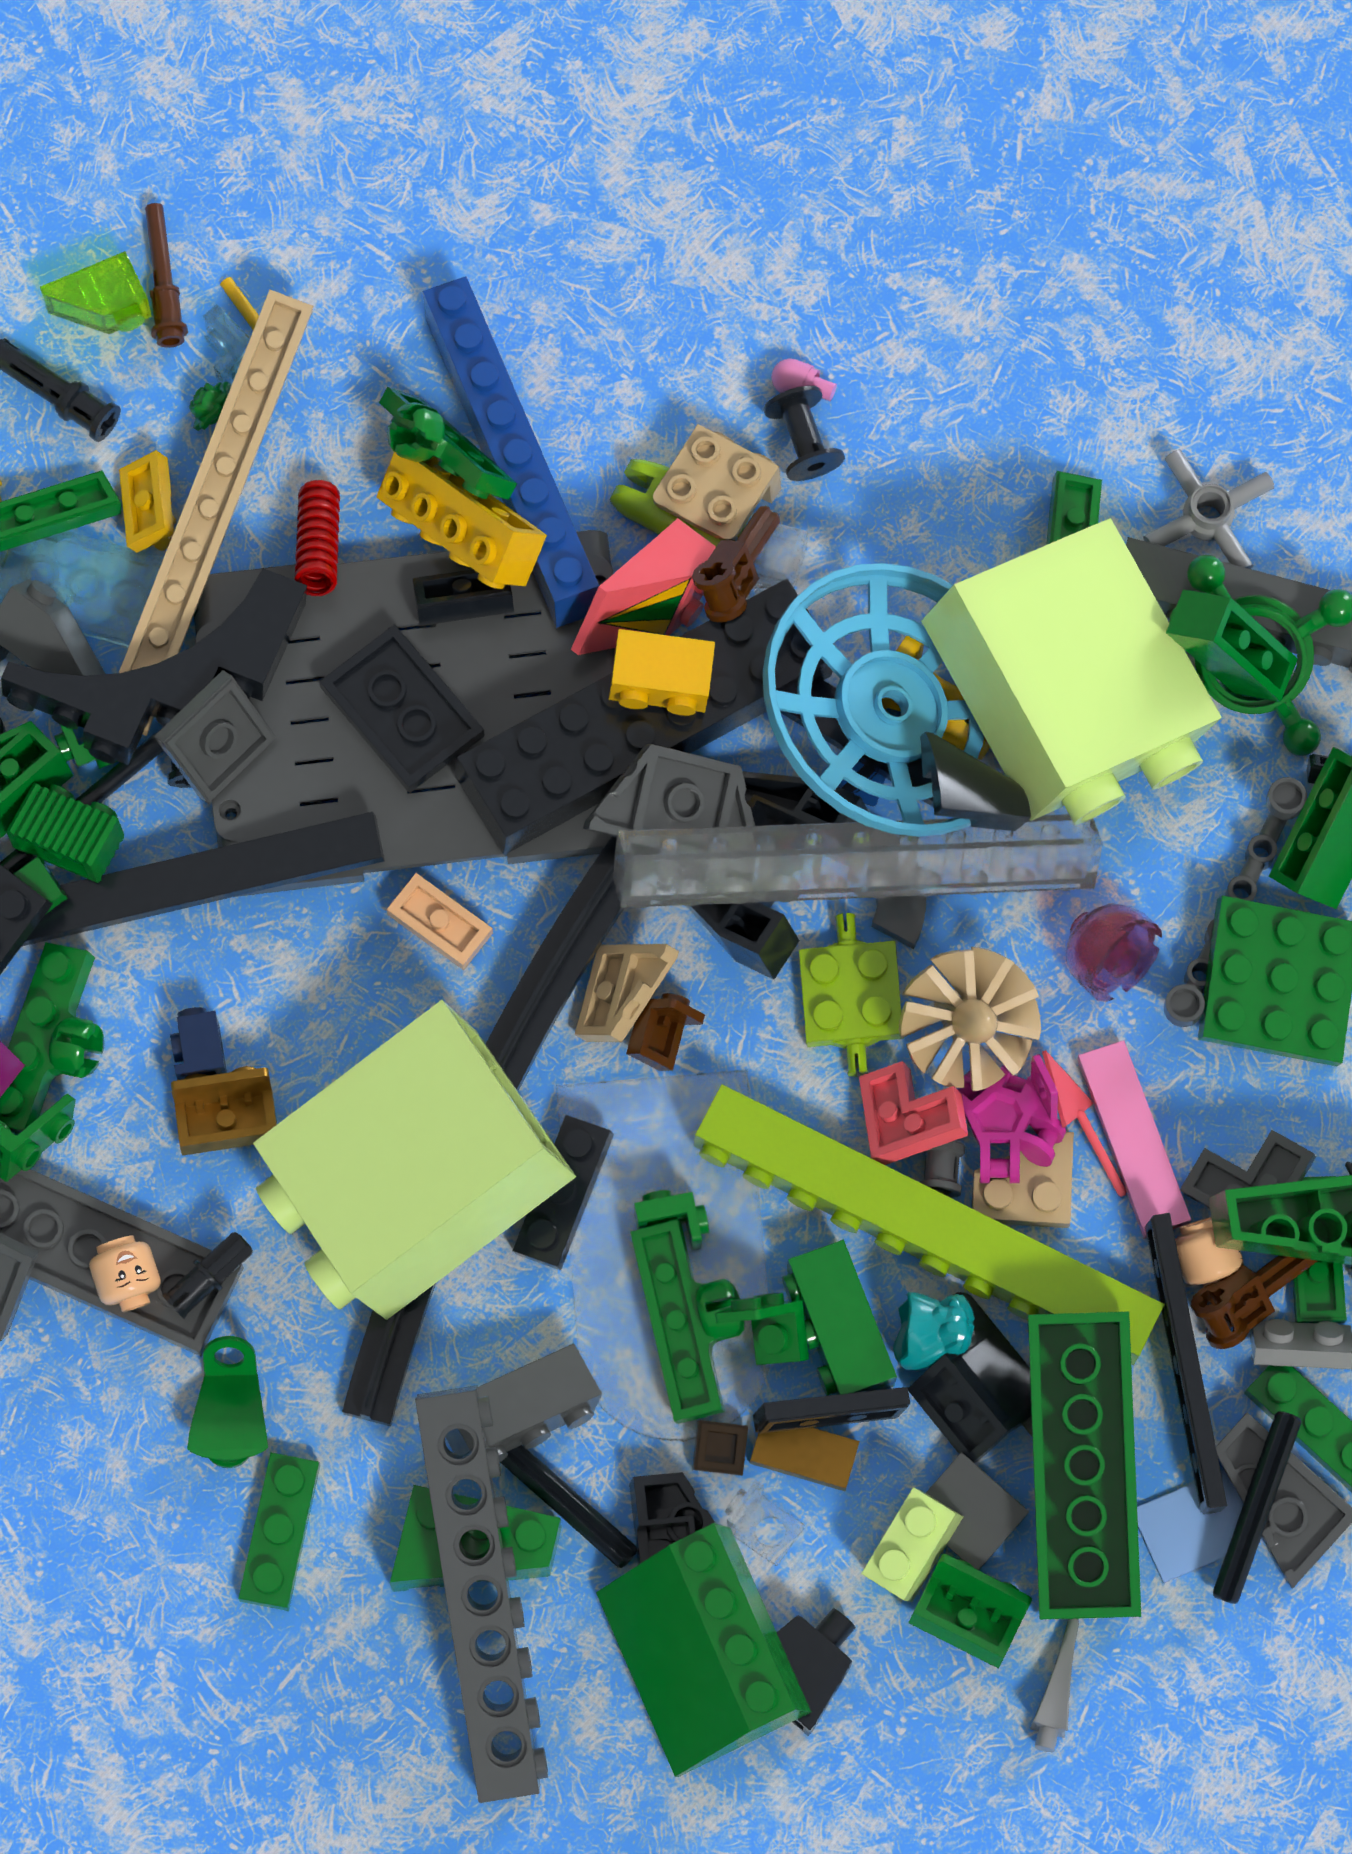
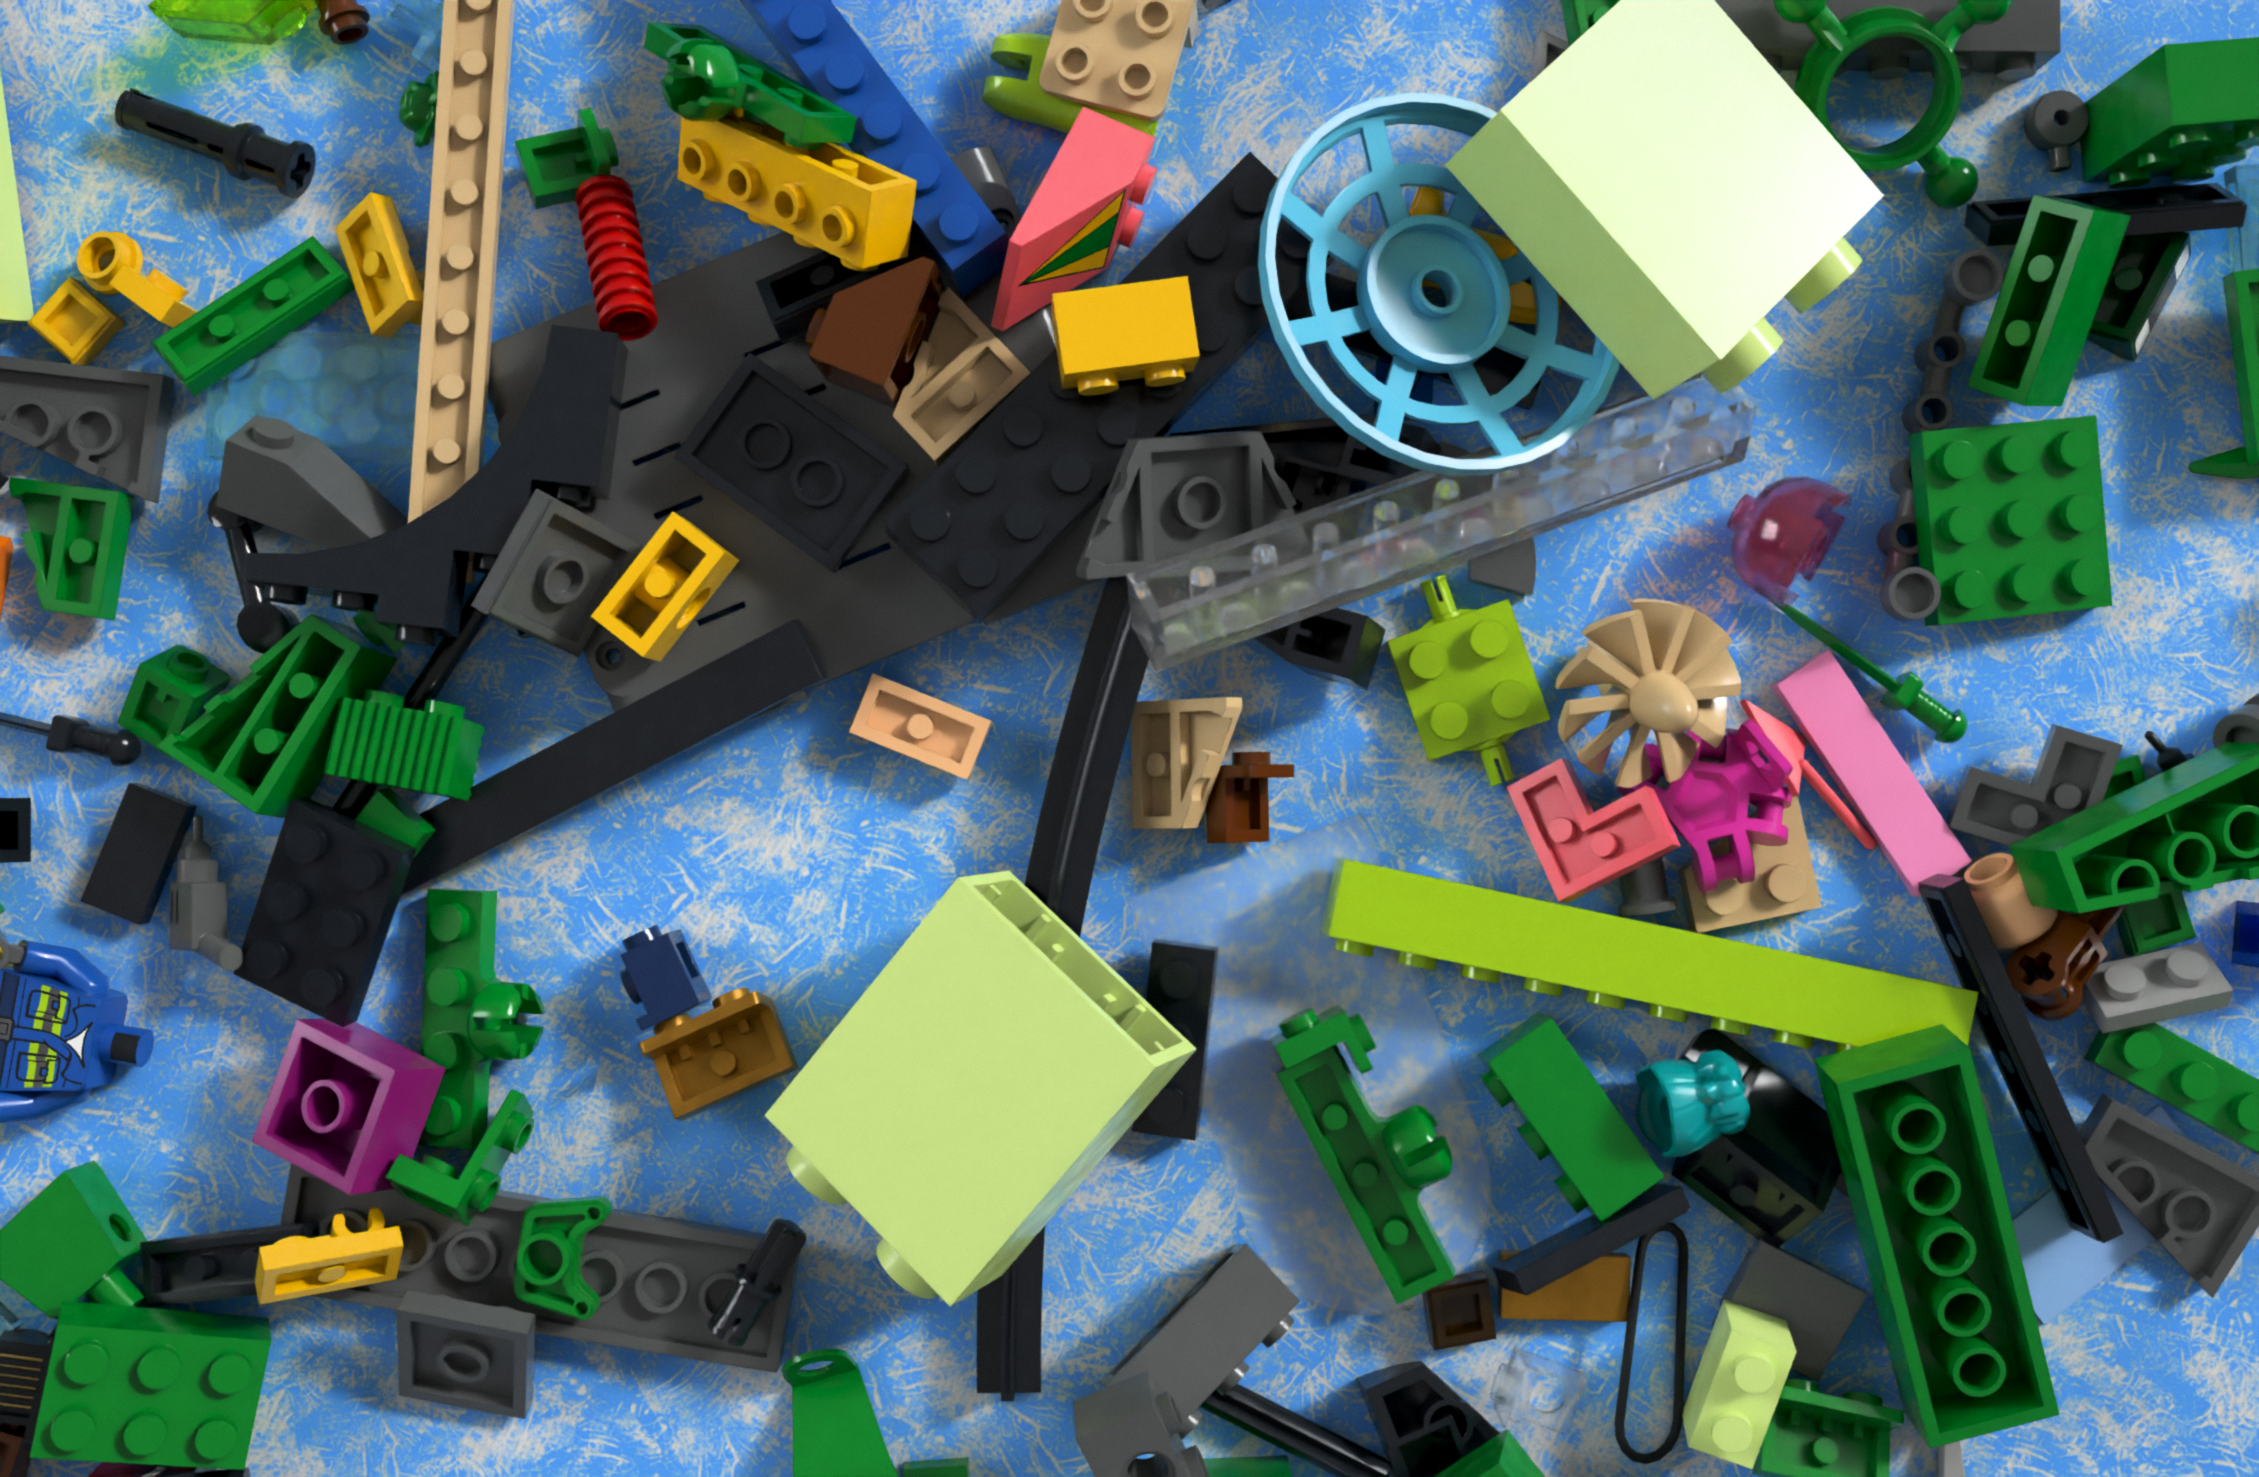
camera: 10 degrees left, 15 degrees up
light nougat head [89,1235,161,1312] -> none
reddish brown connector [692,506,780,622] -> none
green bracket [715,1293,809,1365] -> none
clear brick [753,524,808,594] -> none
black slope [920,732,1031,831] -> none
green brick [1166,589,1298,702] -> none
black axle [1213,1411,1301,1604] -> none
none -> green piece [514,1196,612,1320]
none -> green bracket [515,108,619,209]
none -> yellow brick [590,511,740,662]
none -> reddish brown slope [805,256,946,408]
none -> tan wing [892,287,1030,467]
none -> black piece [1614,1222,1688,1464]
none -> green sword [1759,589,1968,744]

